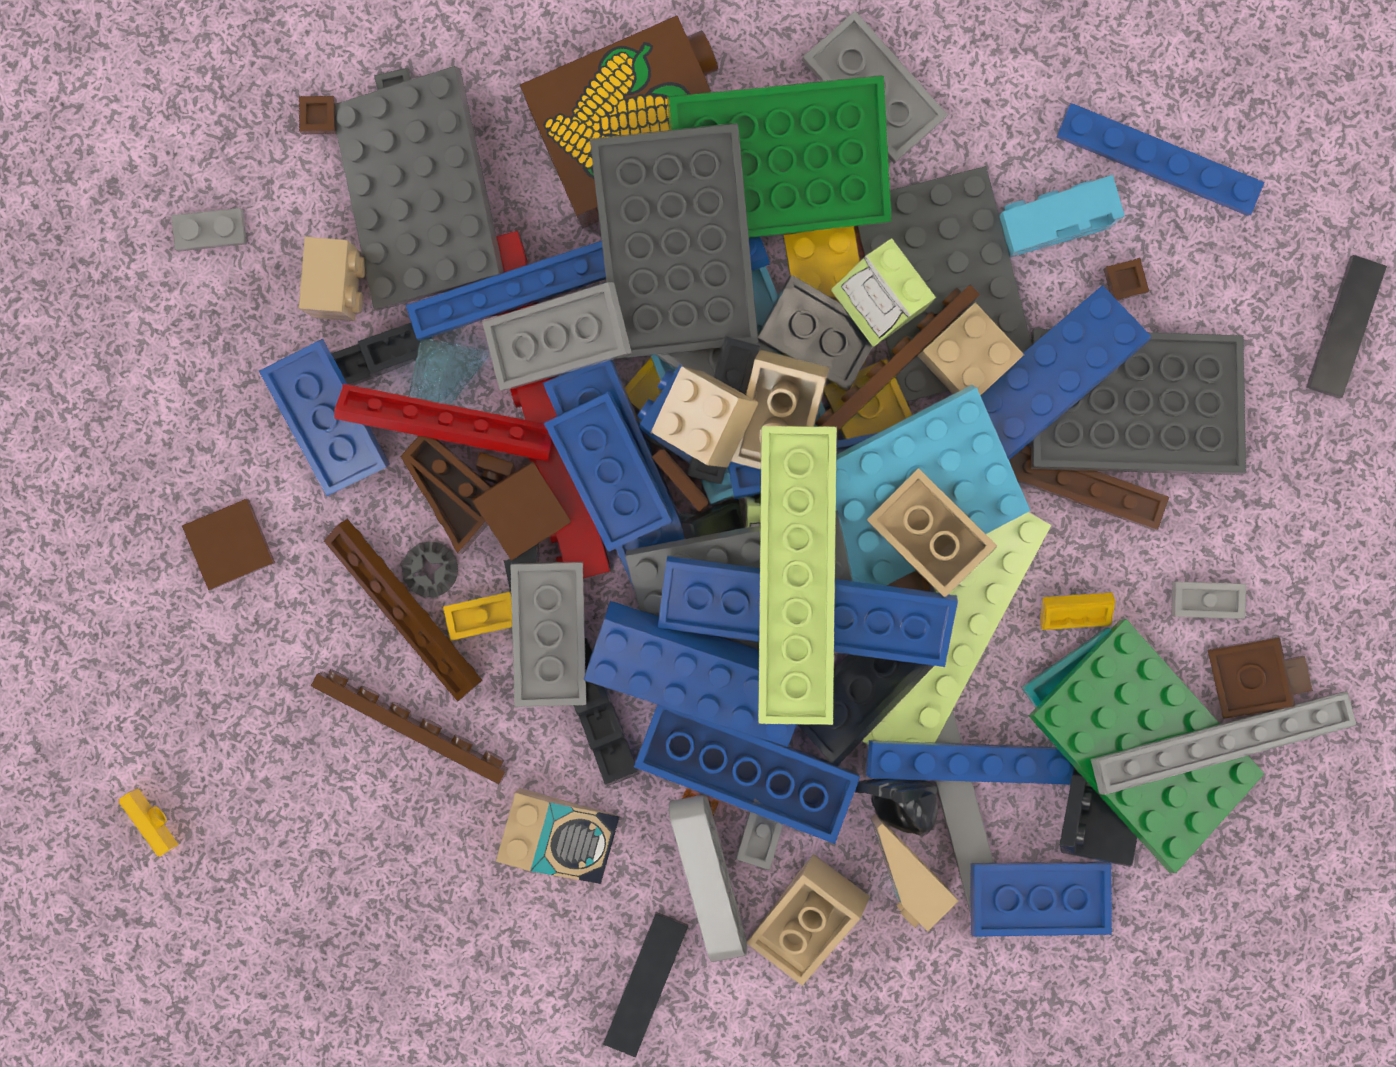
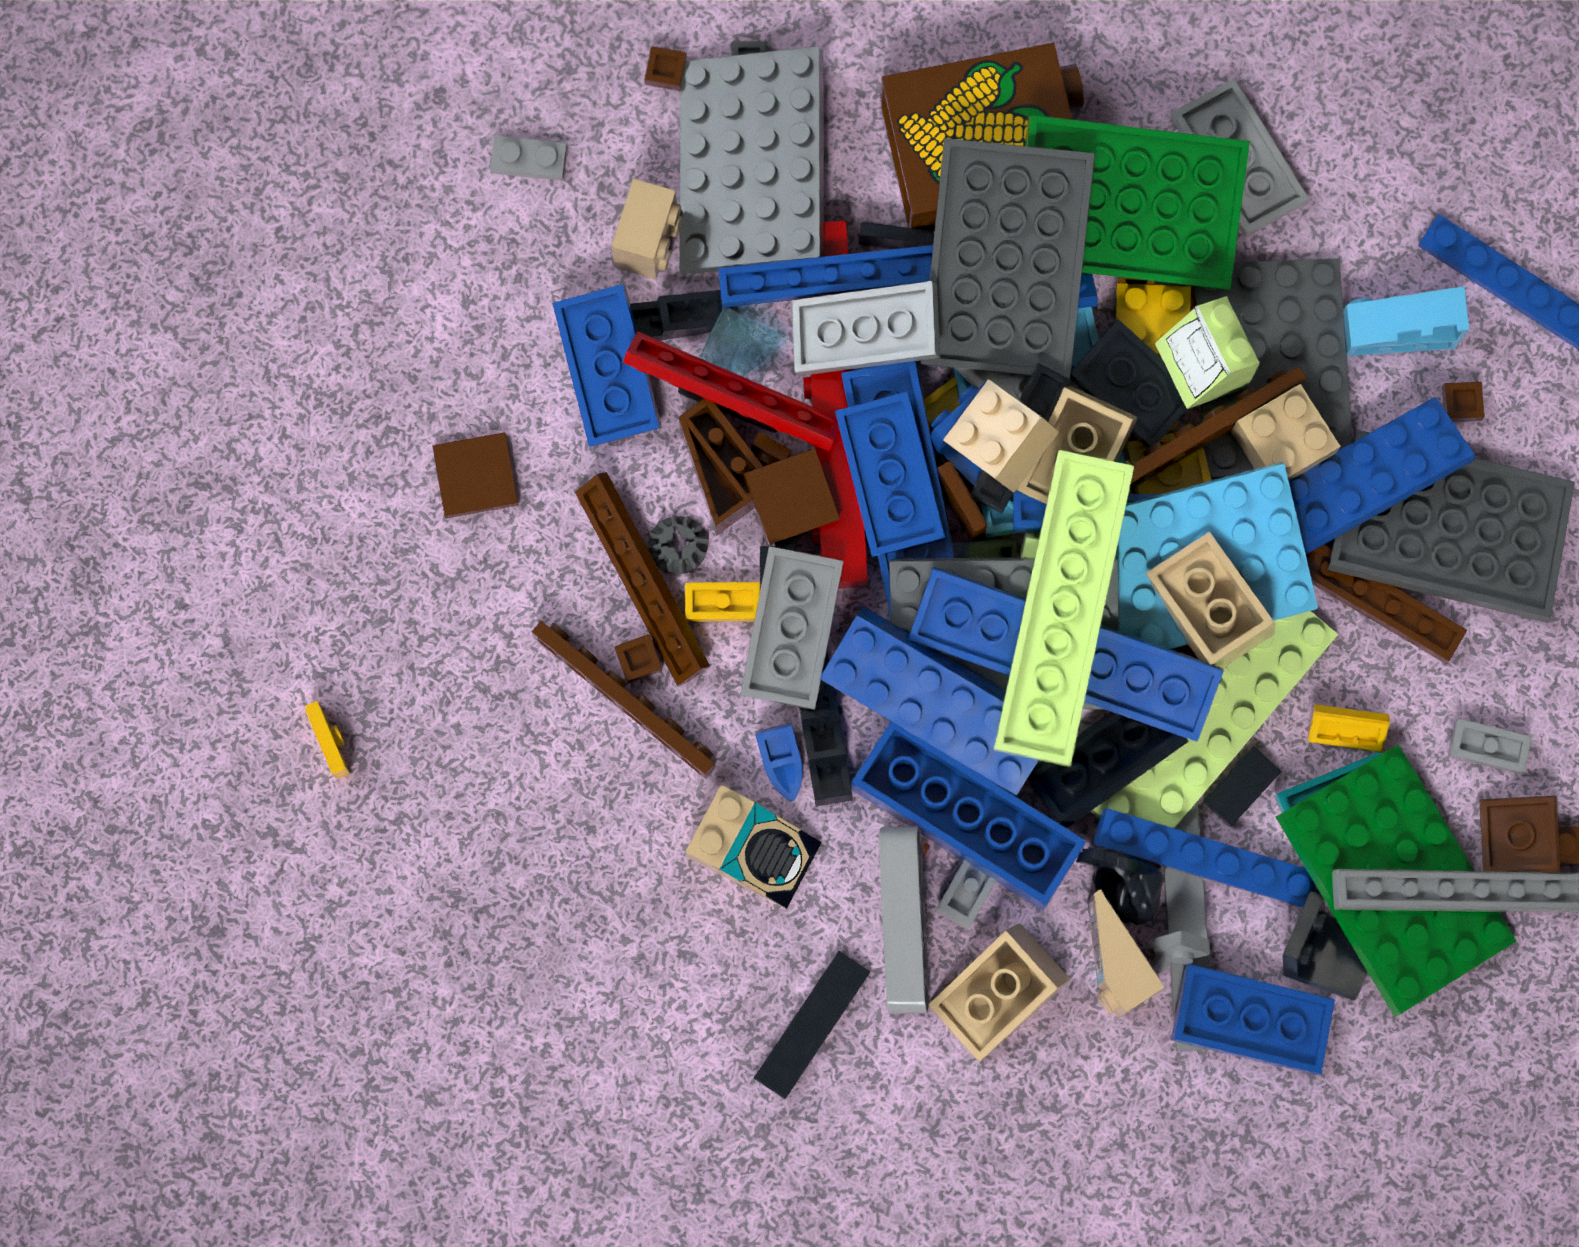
camera: 10 degrees right, 10 degrees down
none -> reddish brown plate [614,634,662,684]
none -> blue plate [755,722,803,802]
none -> black tile [858,221,934,249]
none -> light grey plate [1145,930,1210,973]
none -> black tile [1203,746,1282,827]

